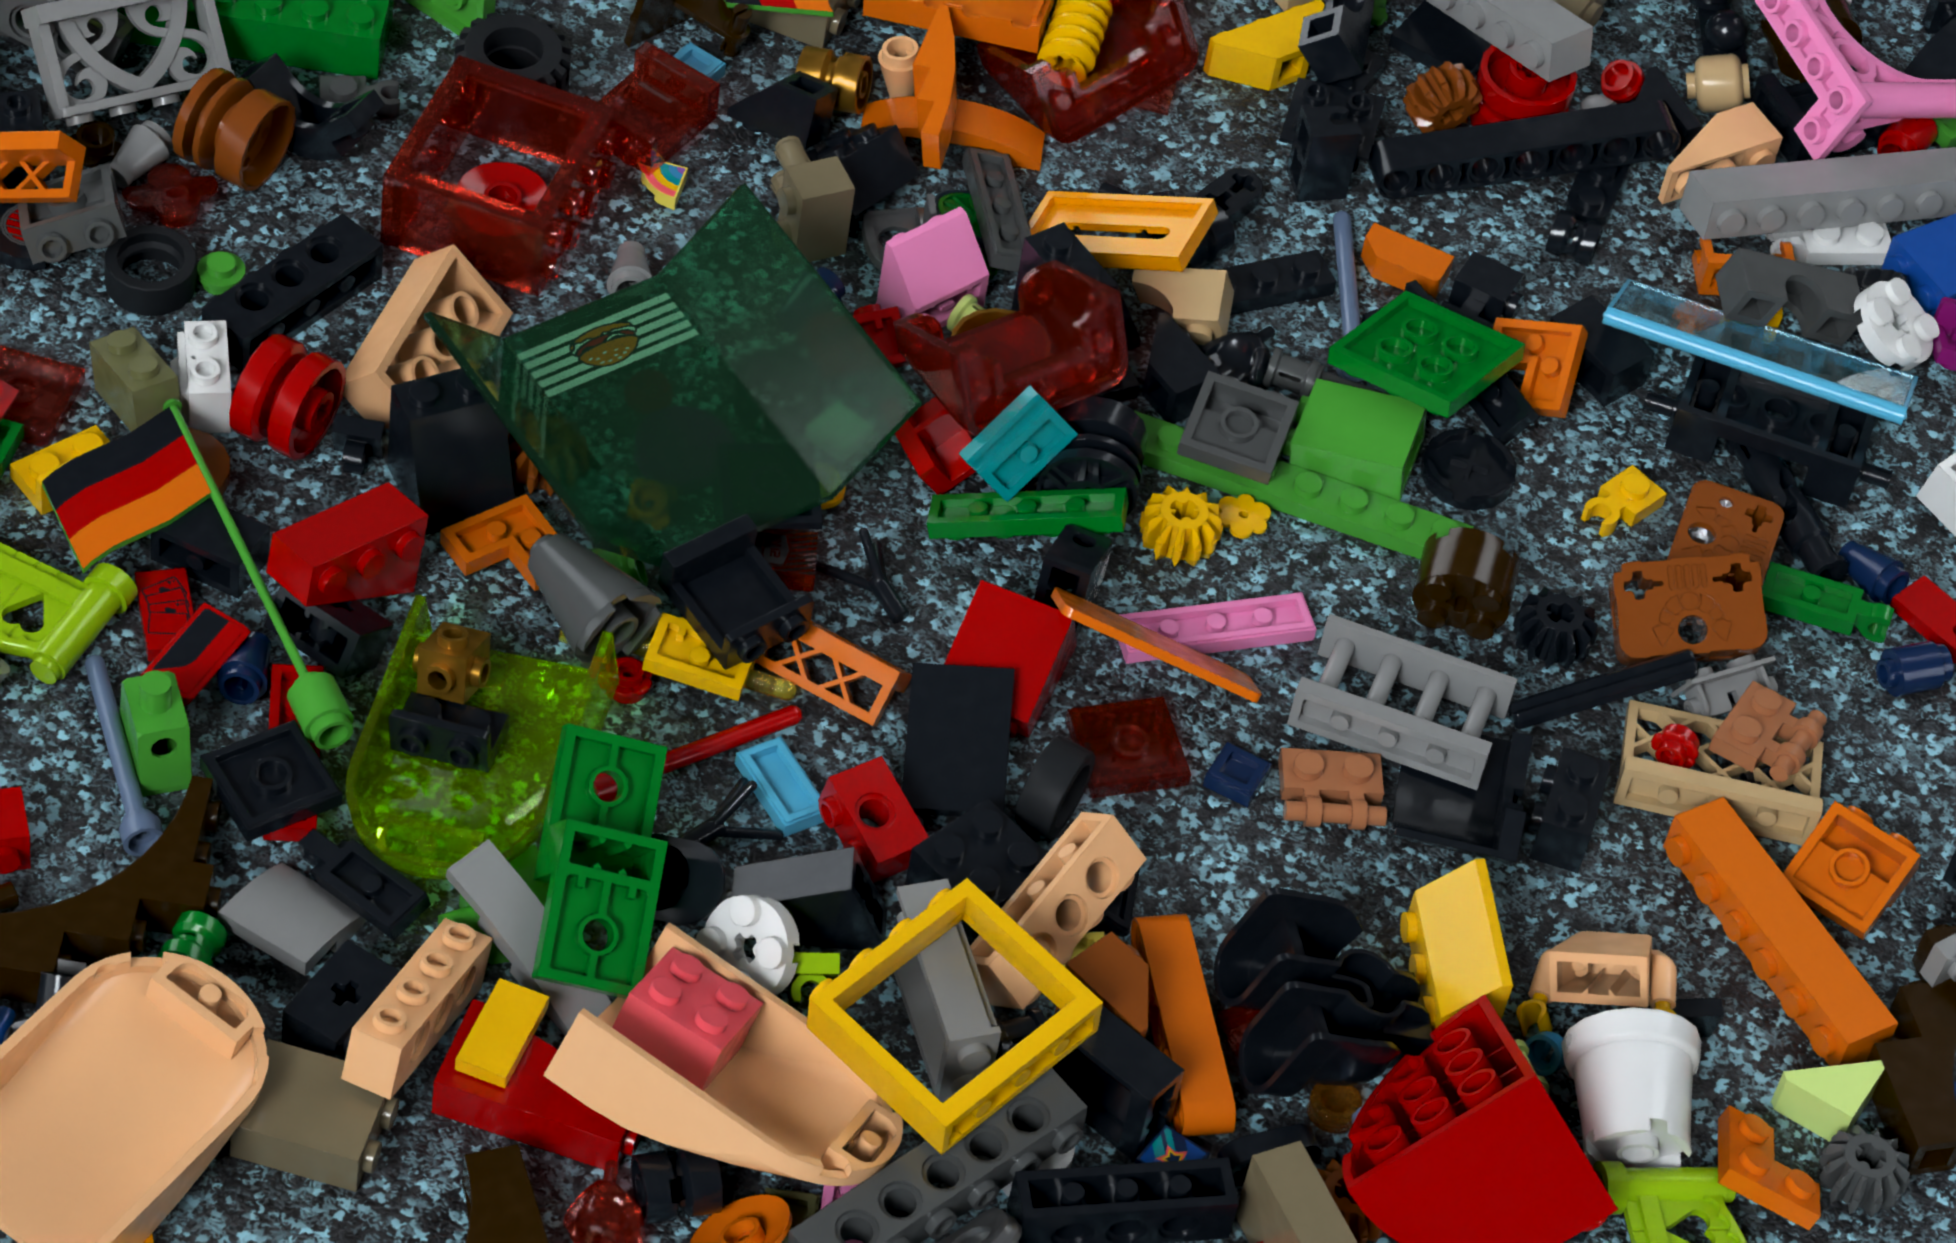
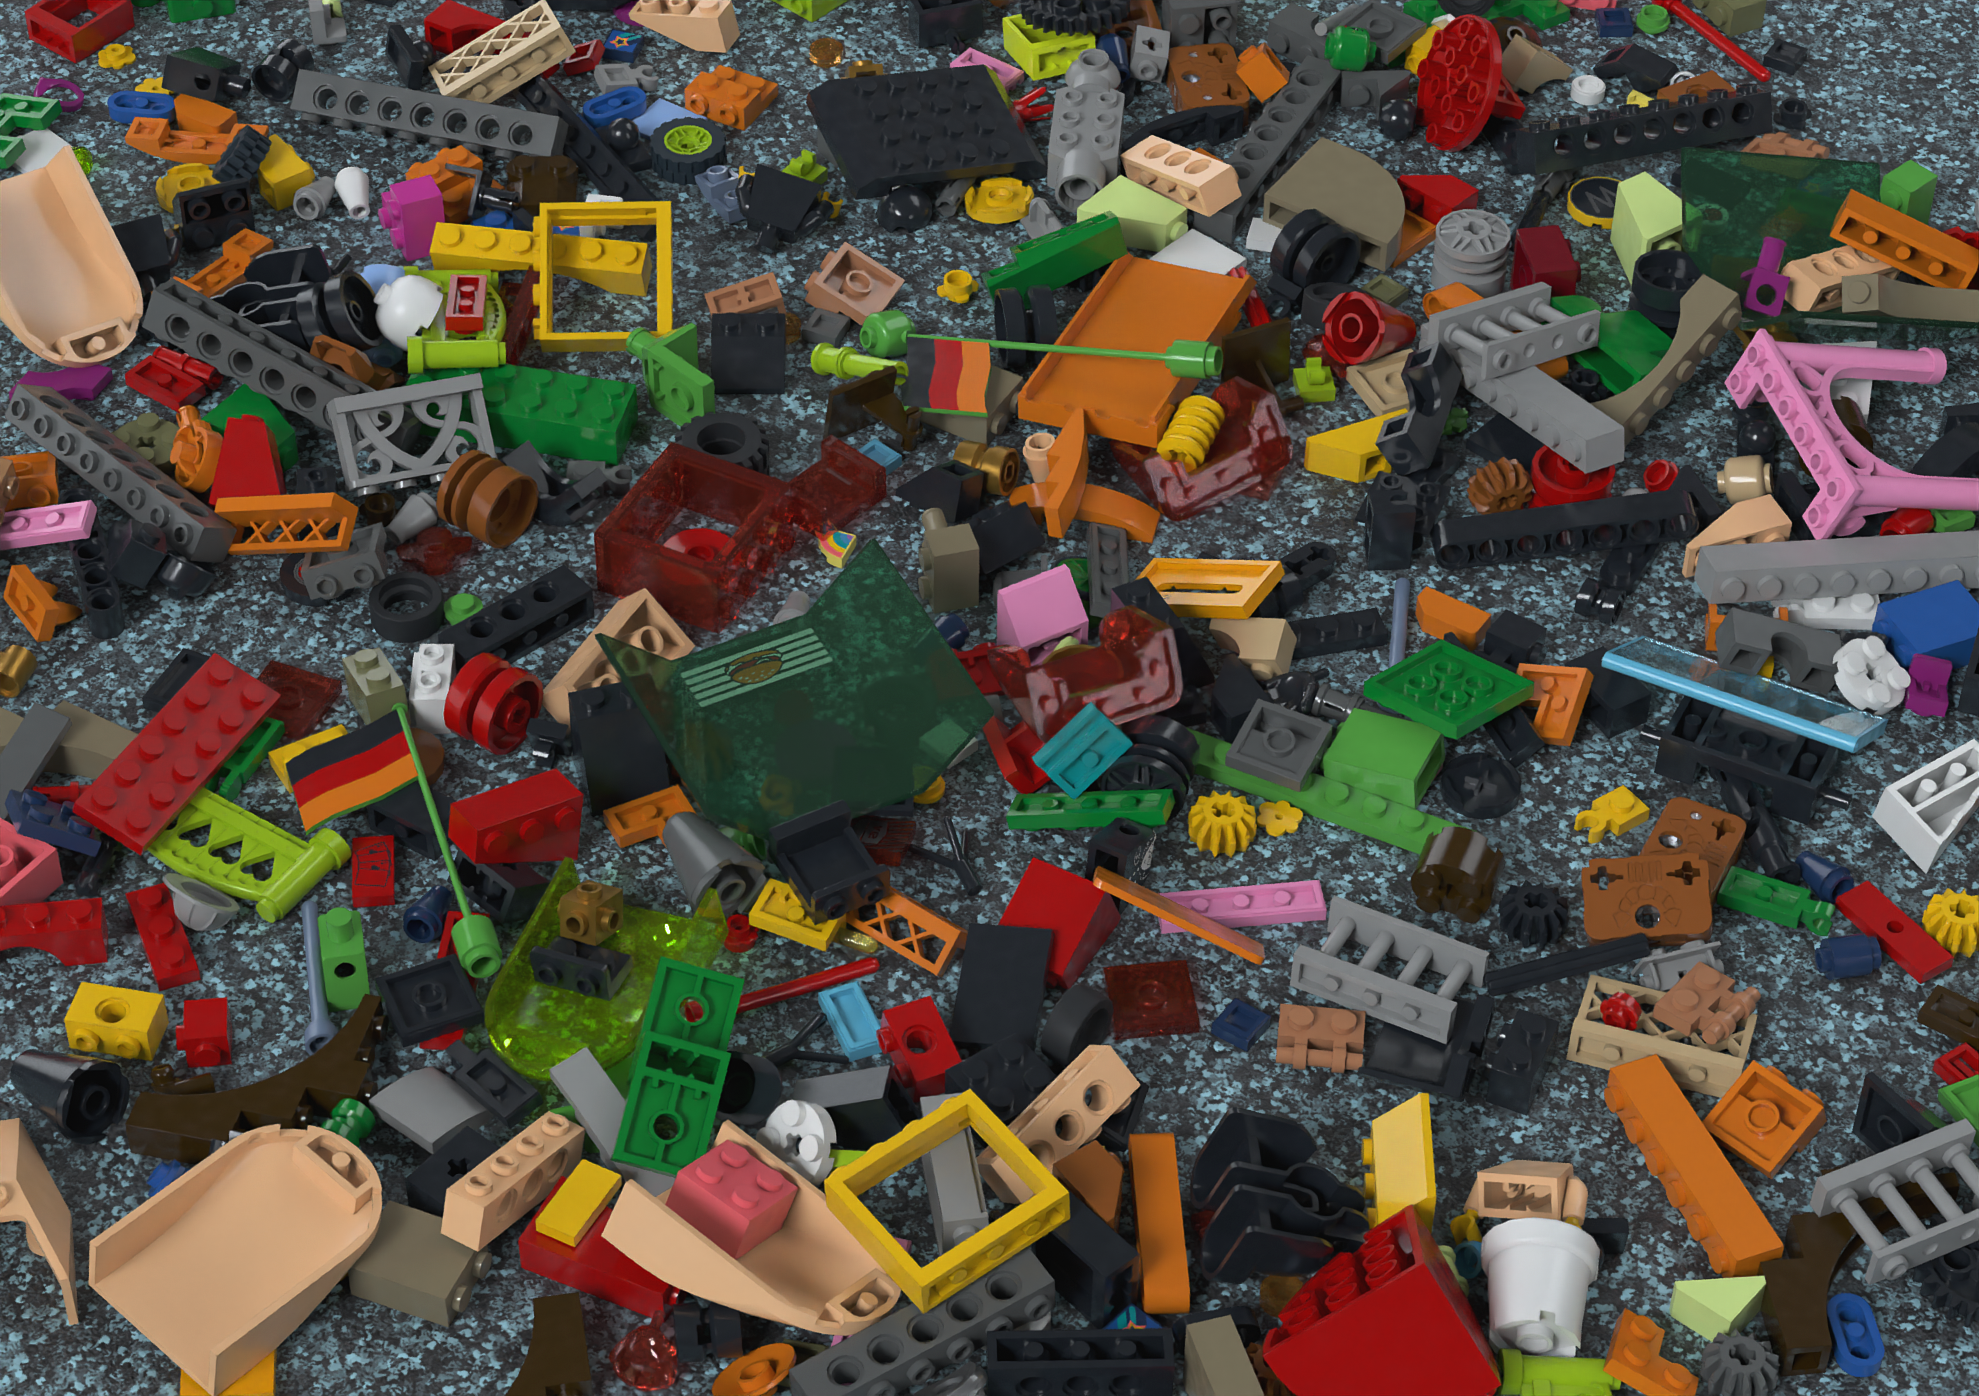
camera: 15 degrees right, 5 degrees down
red slope [140,602,251,706] -> none

